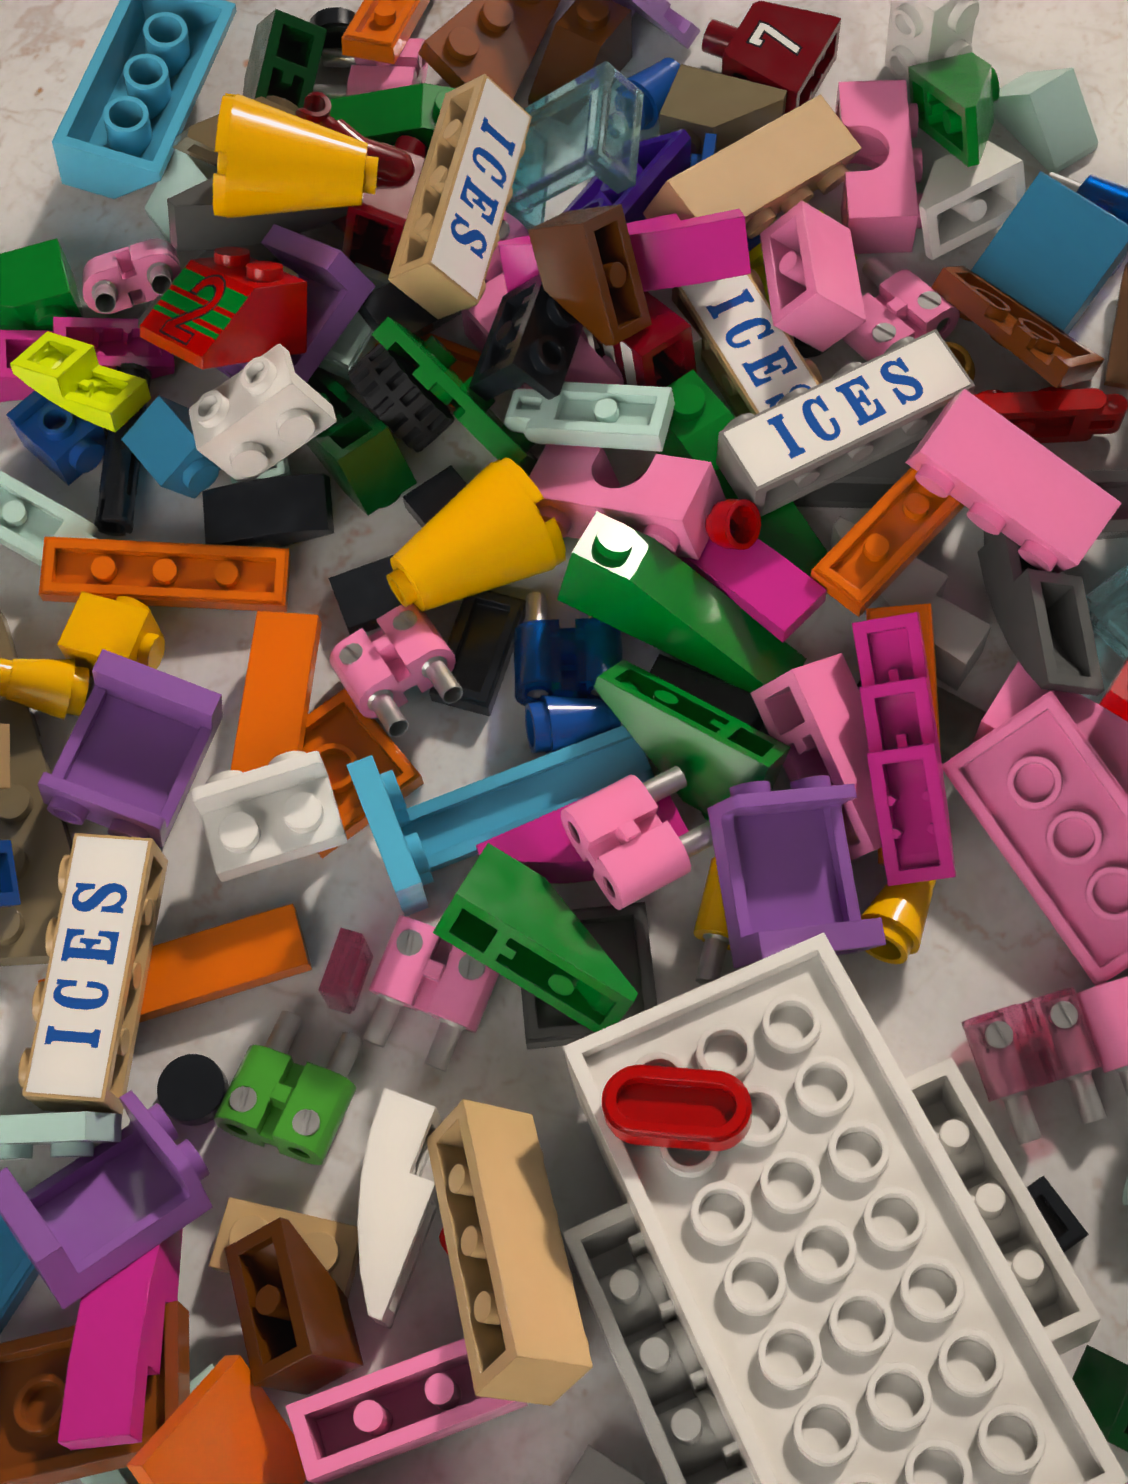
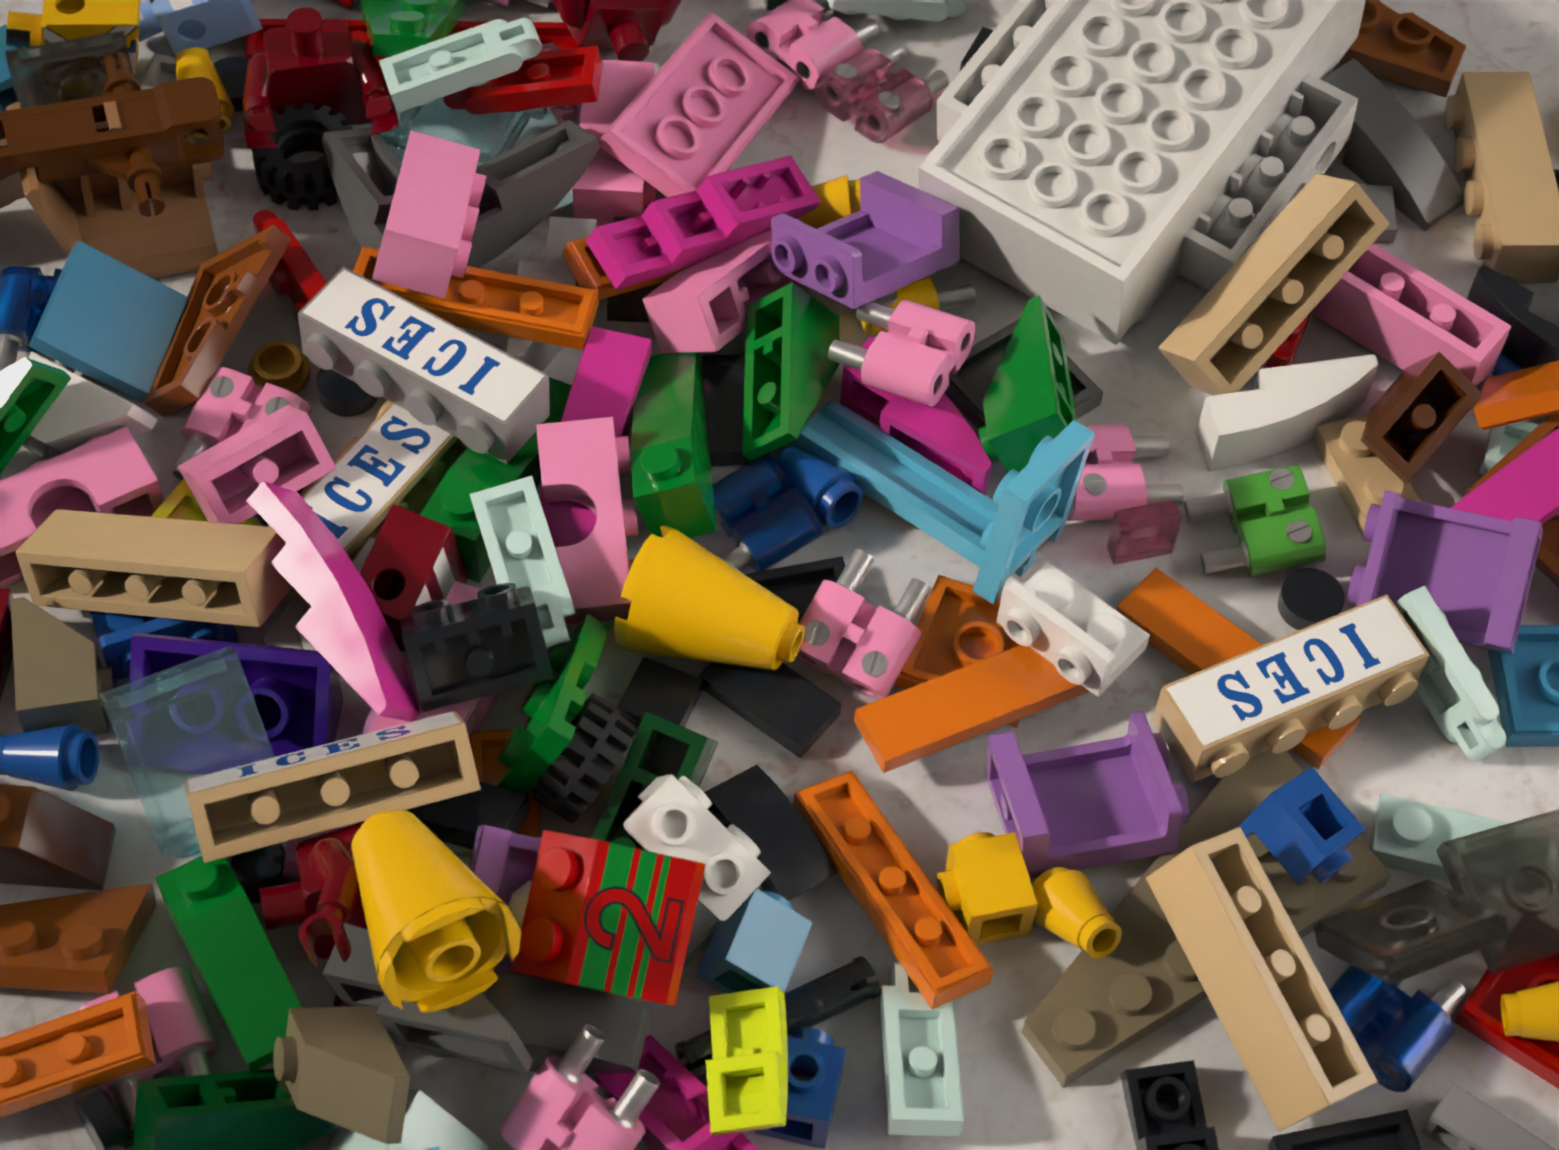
camera: 130 degrees left, 10 degrees down
reddish brown slope [528,204,652,346] -> none
red tile [602,1065,752,1151] -> none
red hinge [705,498,761,550] -> none

